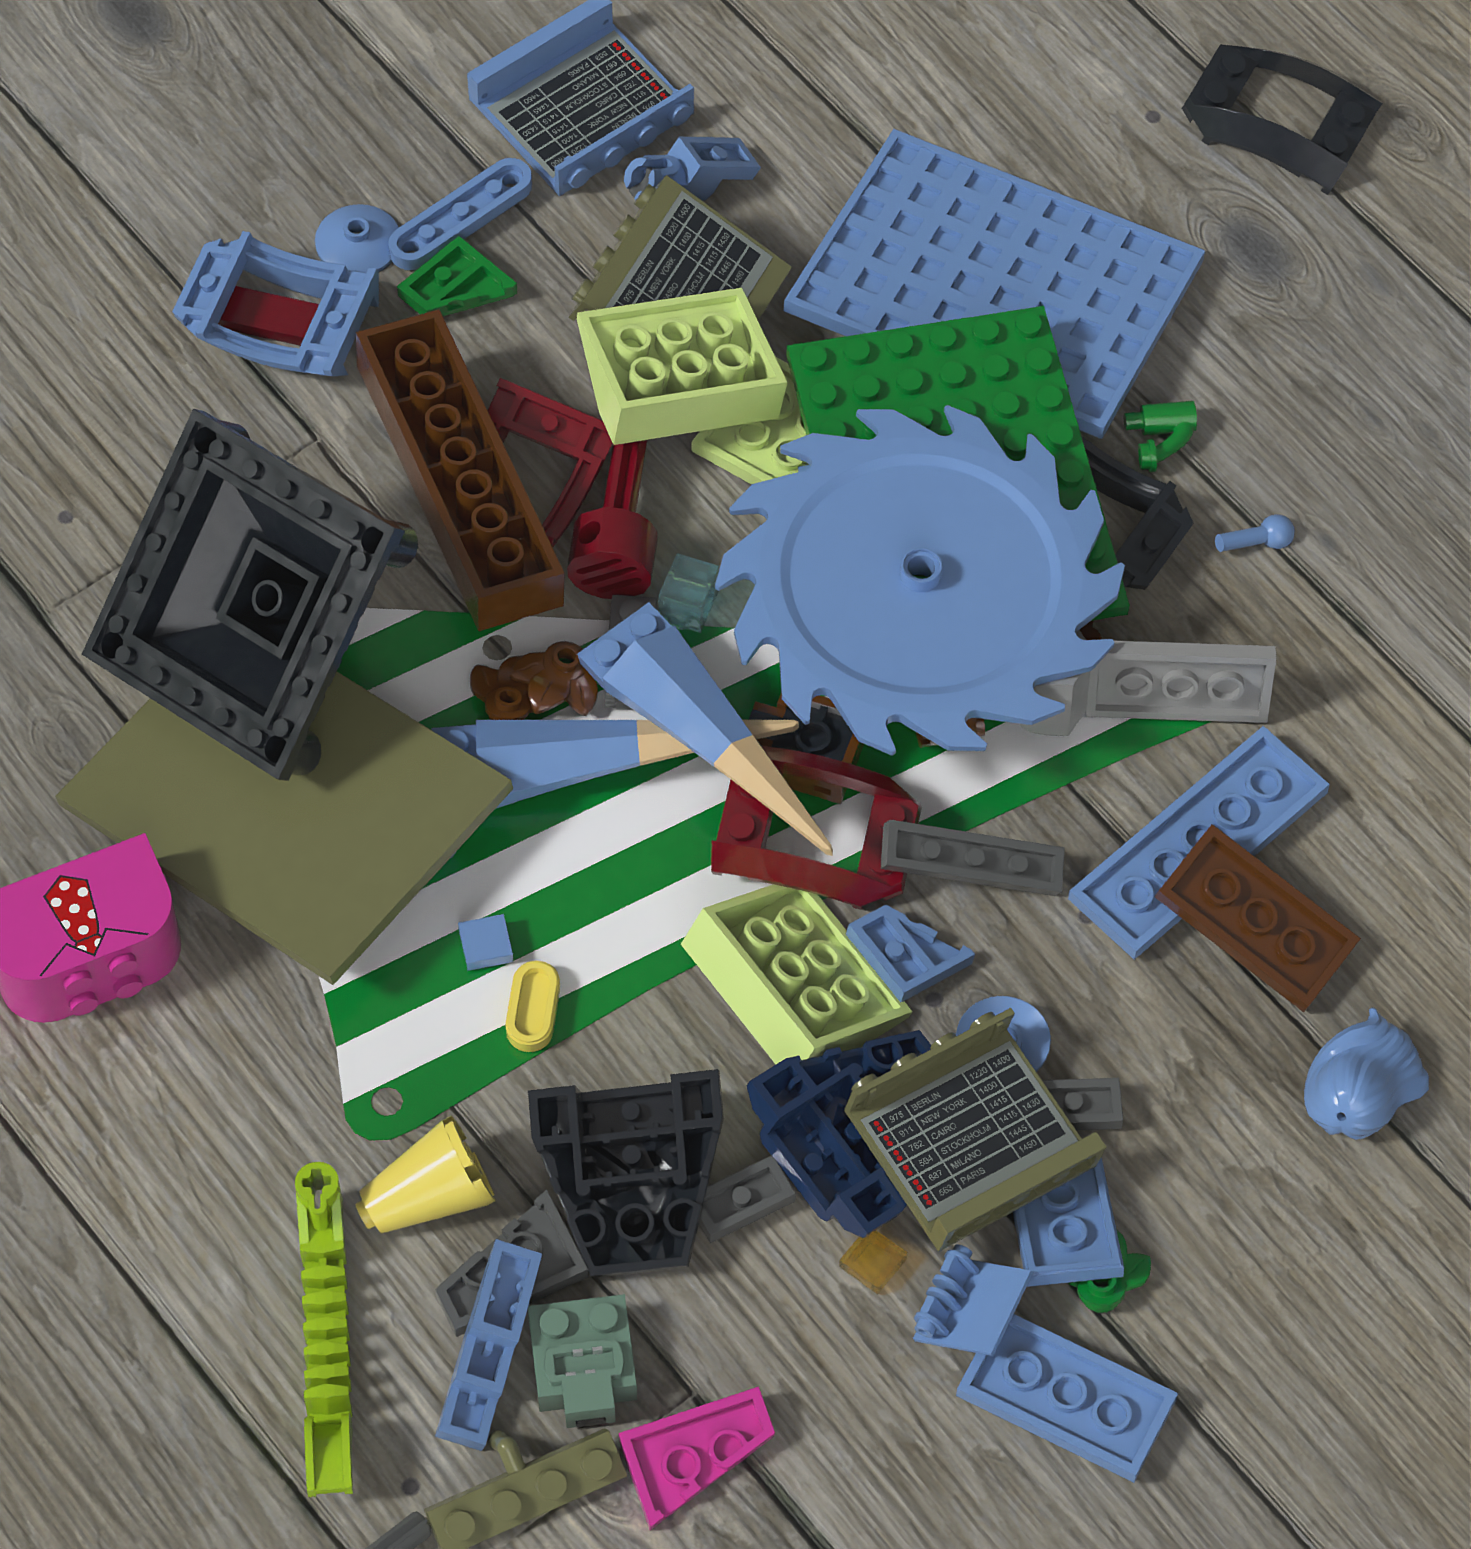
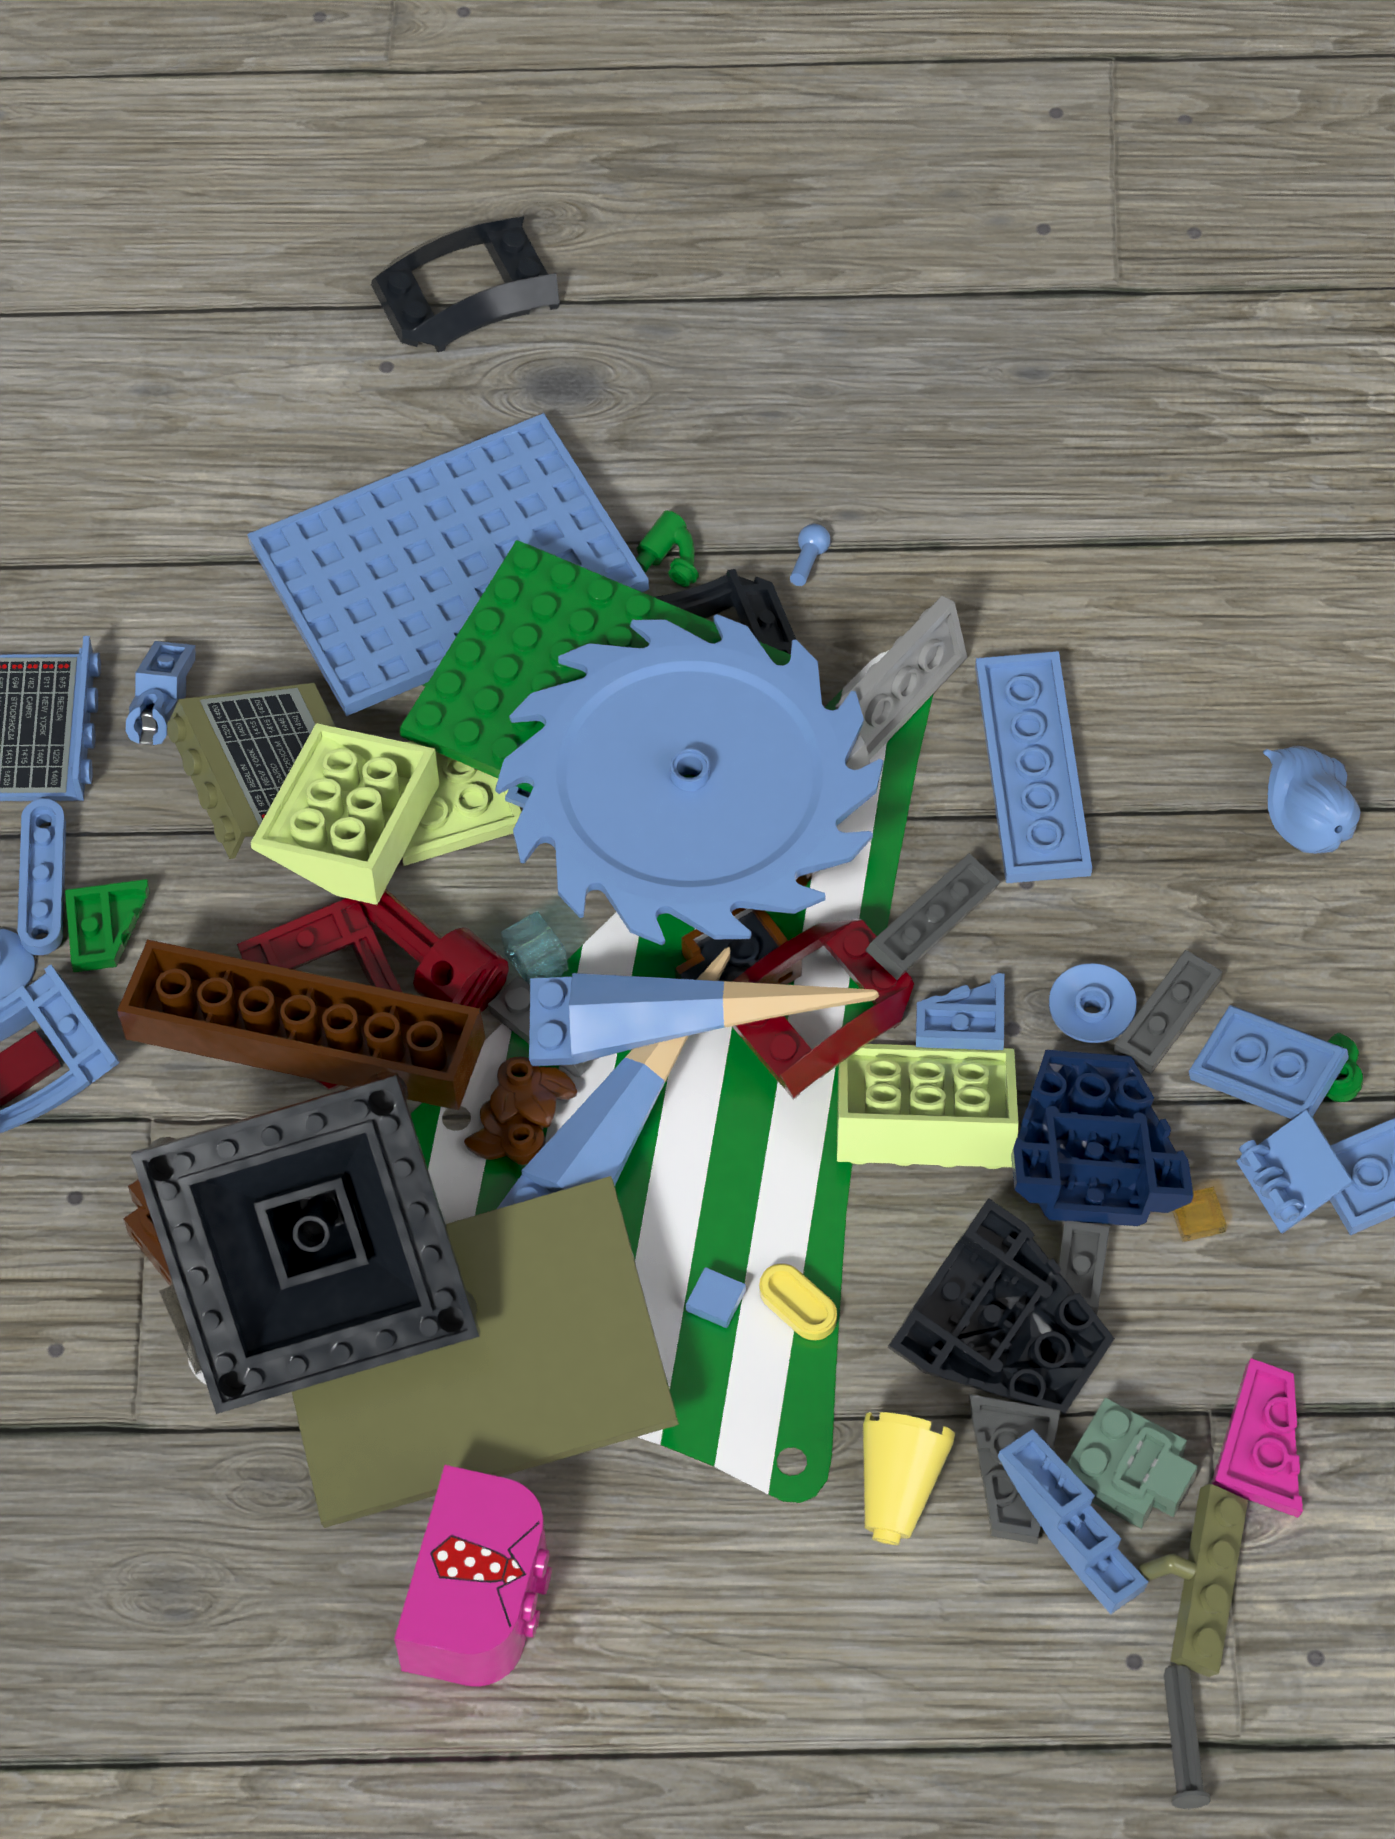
camera: 50 degrees left, 0 degrees up
lime piece [295,1162,353,1497] -> none
panel [844,1008,1107,1252] -> none
reddish brown plate [1155,824,1361,1012] -> none

